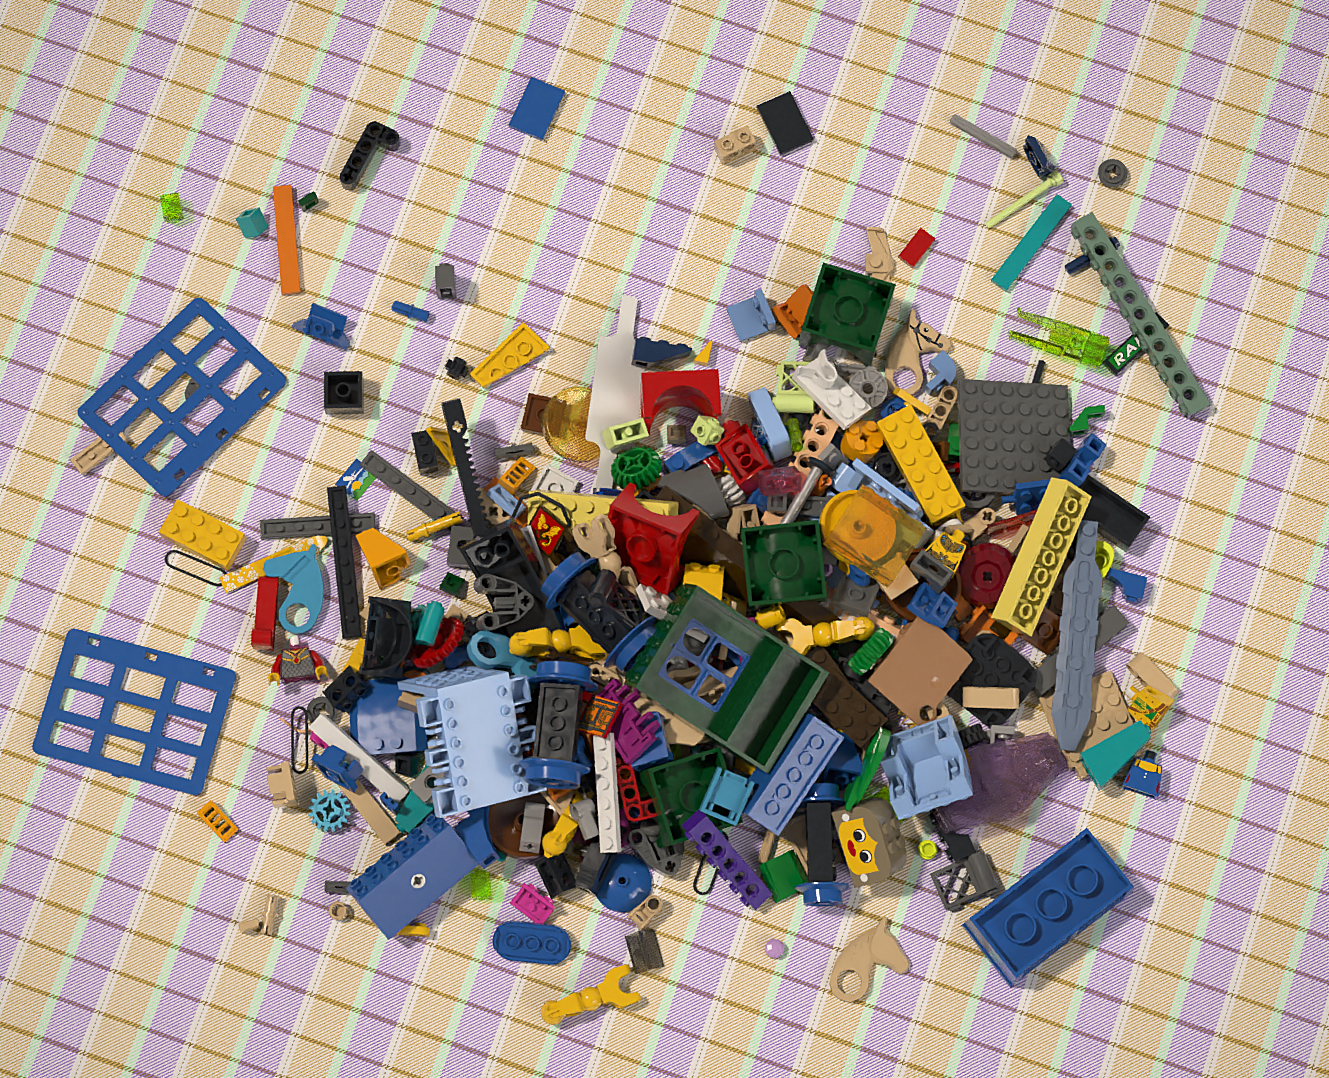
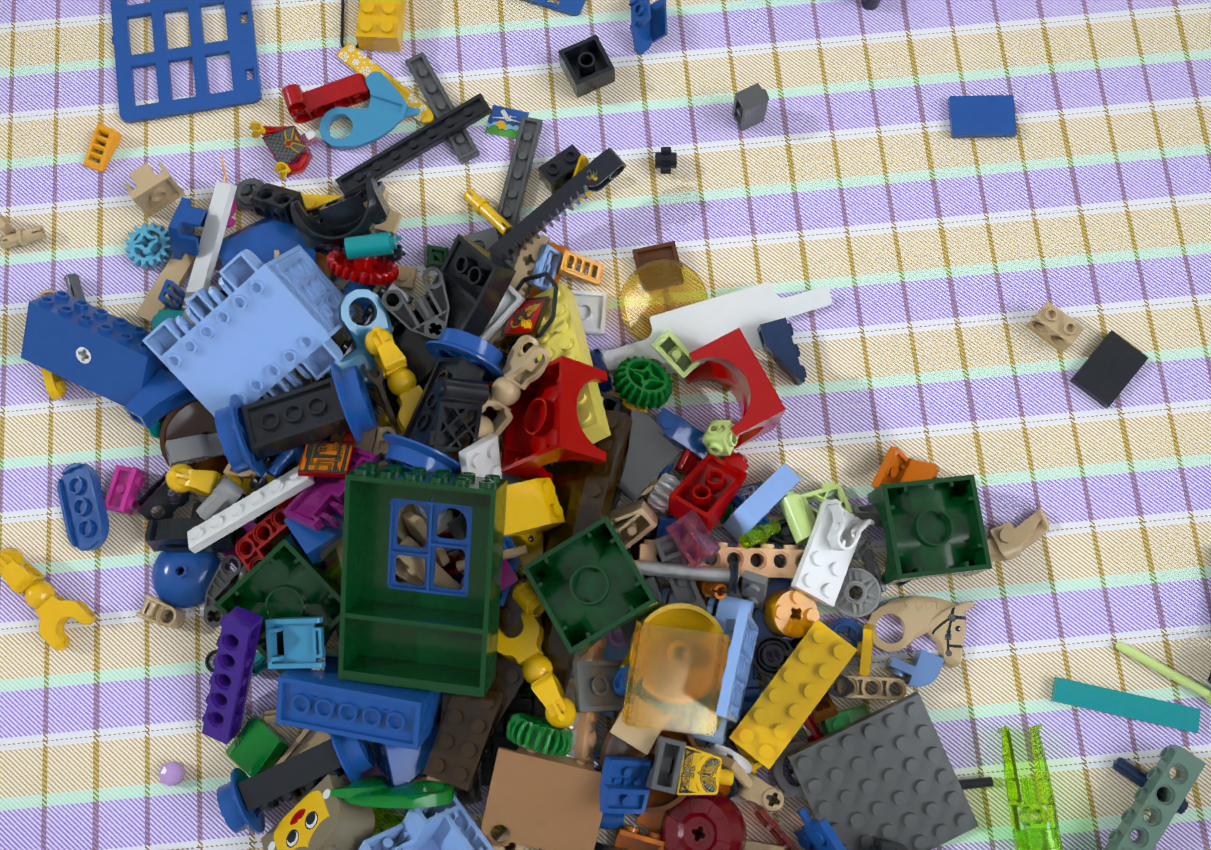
camera: 70 degrees right, 0 degrees up
black piece [291,706,309,774] -> none
light orange slope [355,528,411,590] -> none
blue axle [392,301,430,322] -> none
yellow wing [470,322,550,389] -> none
clear neon green brick [470,870,492,900] -> none
dark grey pin [495,442,534,460] -> none
clear smoke panel [625,929,664,974] -> none
dark tan tile [667,425,686,444] -> none
yellow piece [694,341,713,366] -> none
medium blue bracket [726,289,776,342] -> none
red tile [898,227,936,268] -> none

